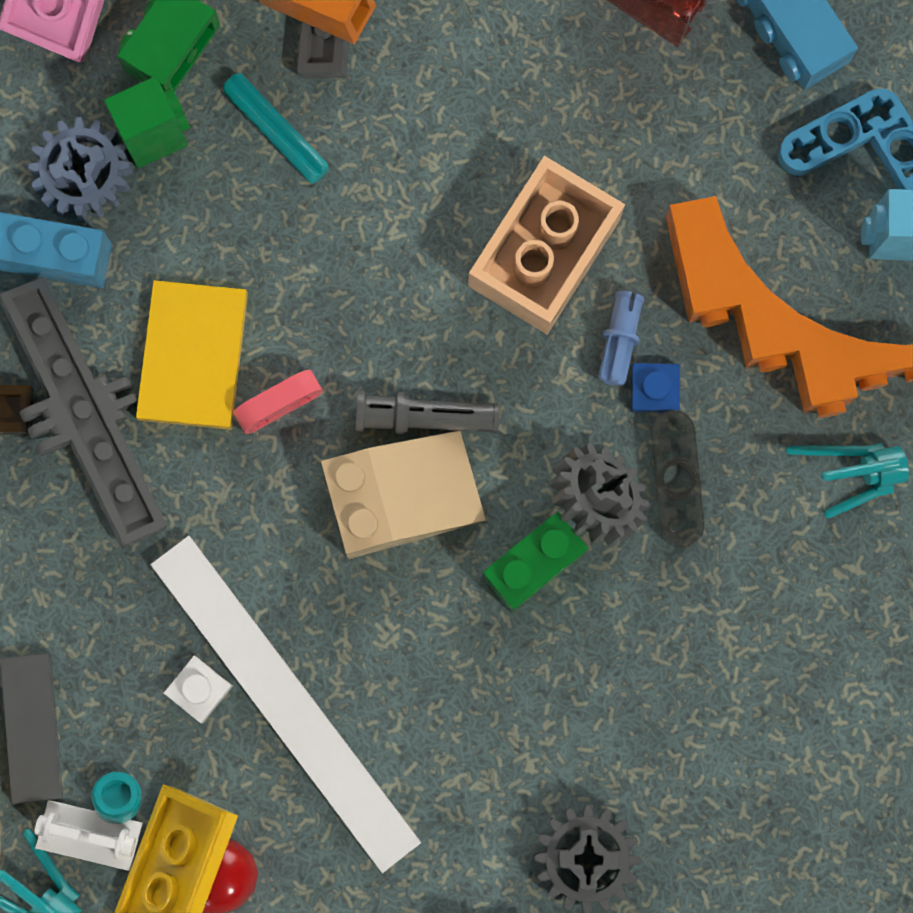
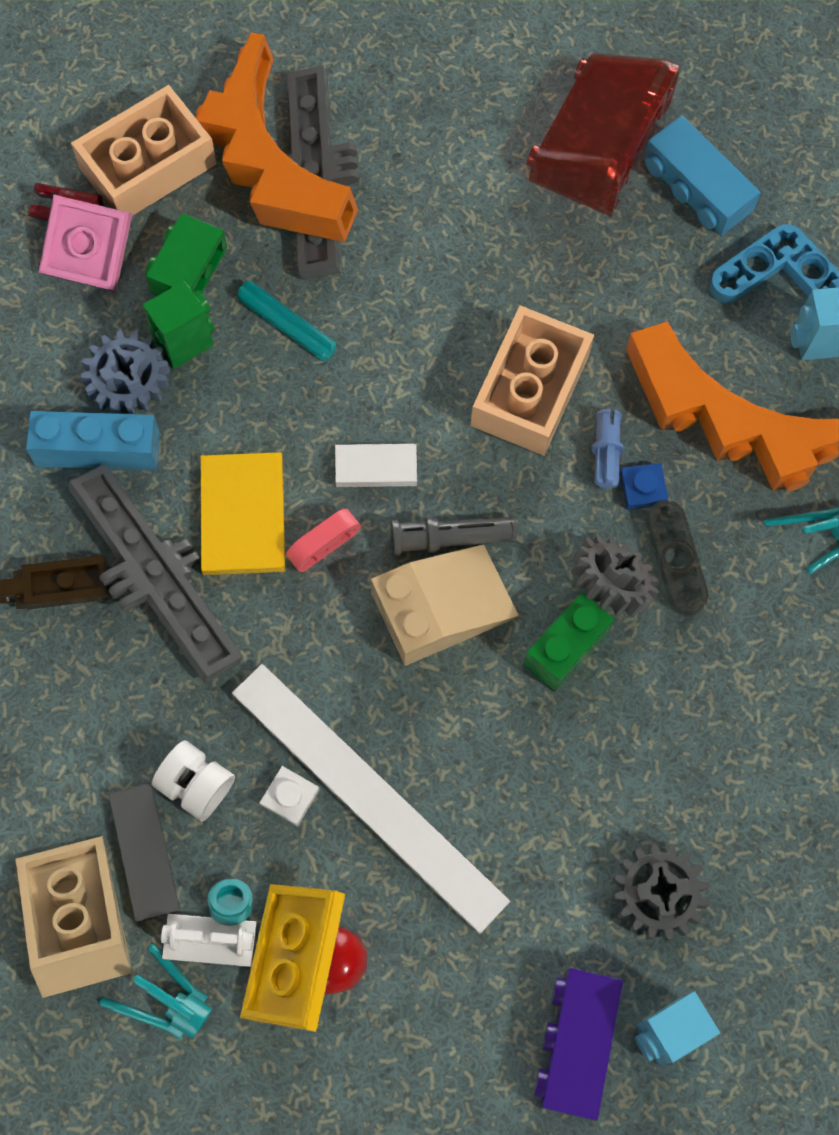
camera: 10 degrees left, 10 degrees down
none -> white wheel [151,740,235,822]
none -> white tile [335,444,417,487]

